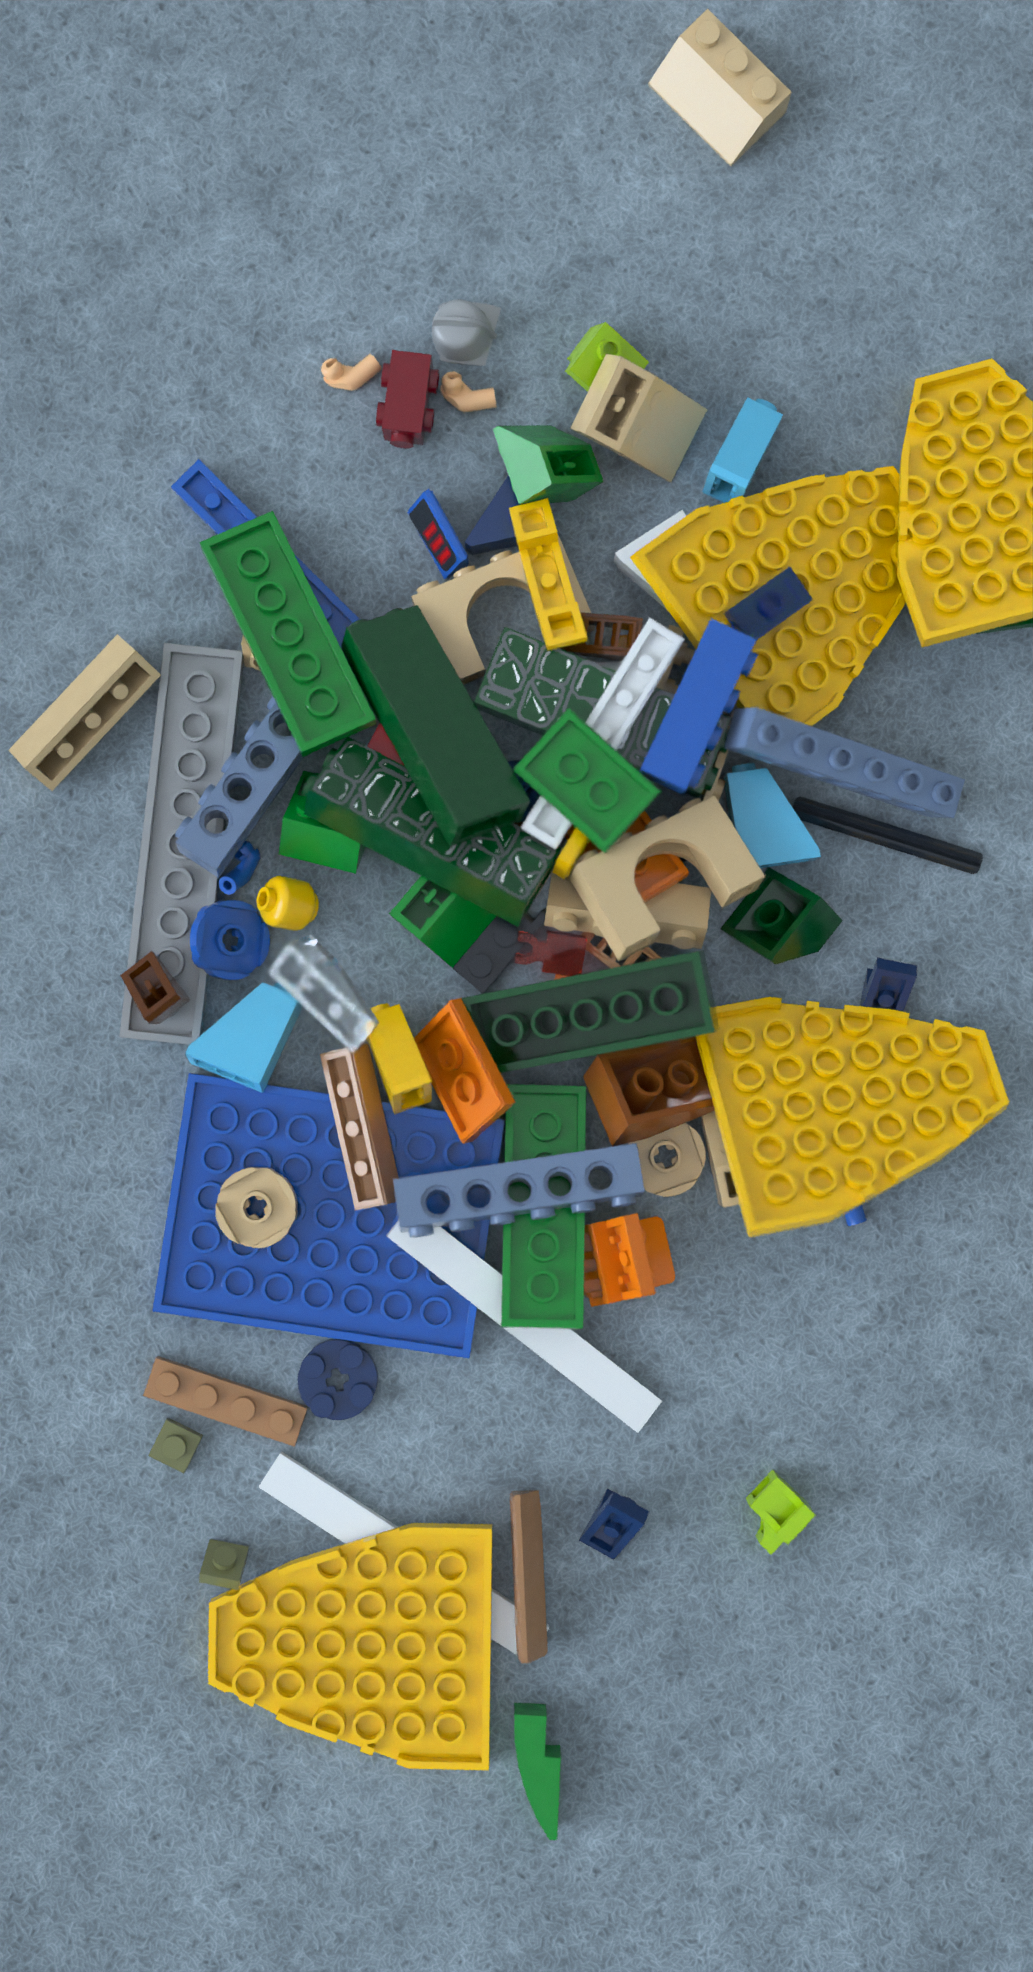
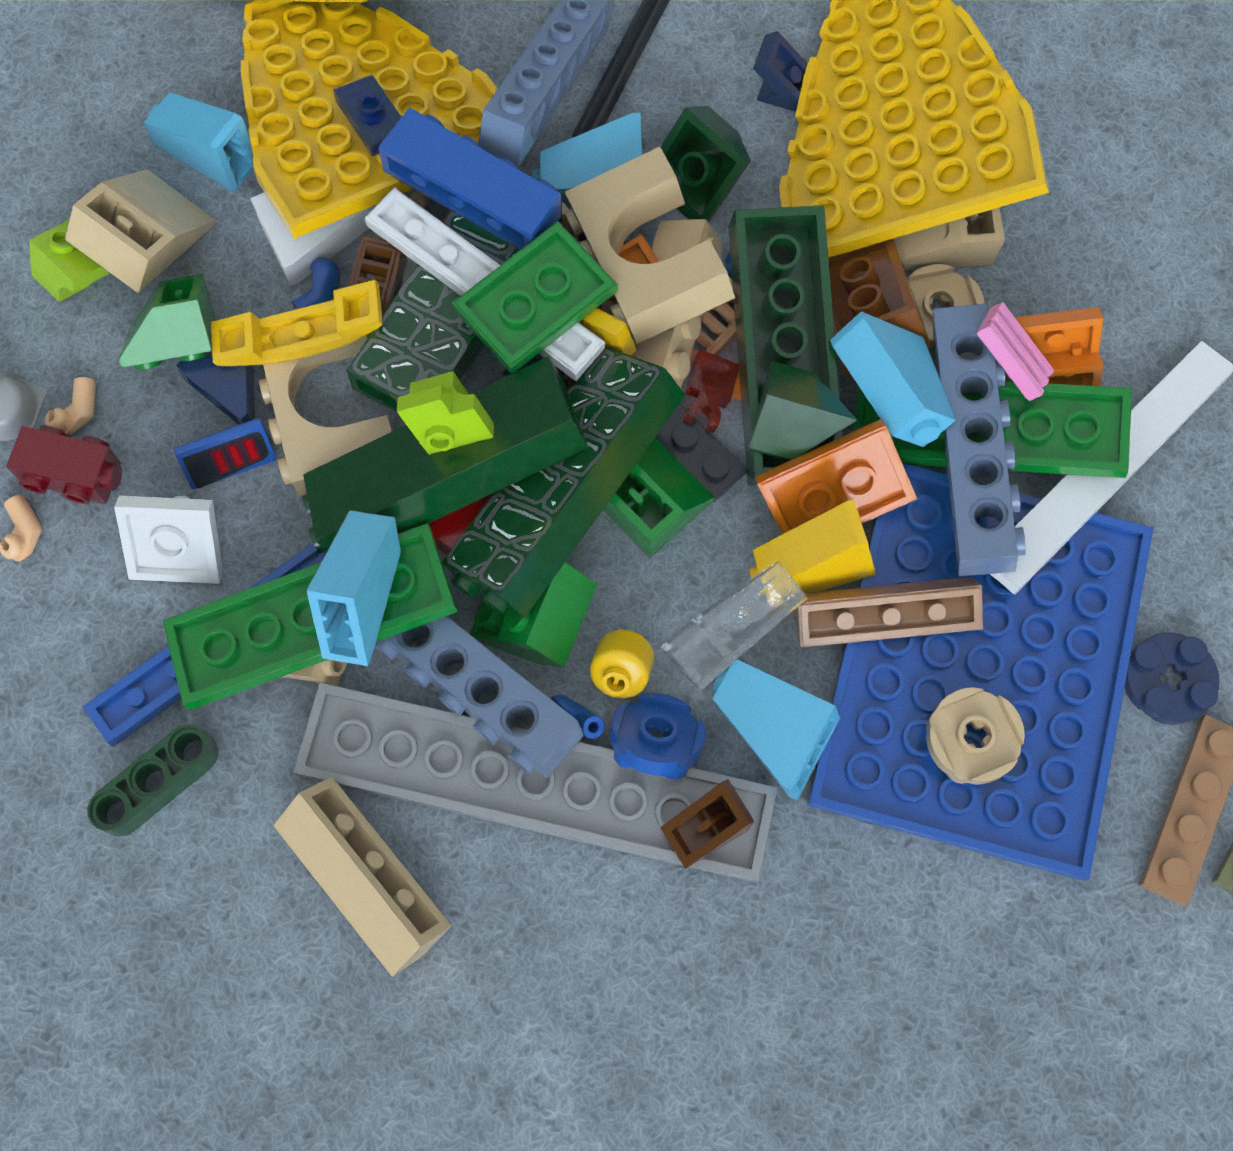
camera: 90 degrees left, 15 degrees down
none -> dark green beam [87,725,218,837]
none -> white tile [114,496,223,584]
none -> blue arm [292,257,340,309]
none -> medium azure slope [306,511,401,666]
none -> lime brick [397,371,494,455]
none -> dark green slope [747,361,857,461]
none -> medium azure slope [830,312,956,447]
none -> bright pink tile [977,302,1054,401]

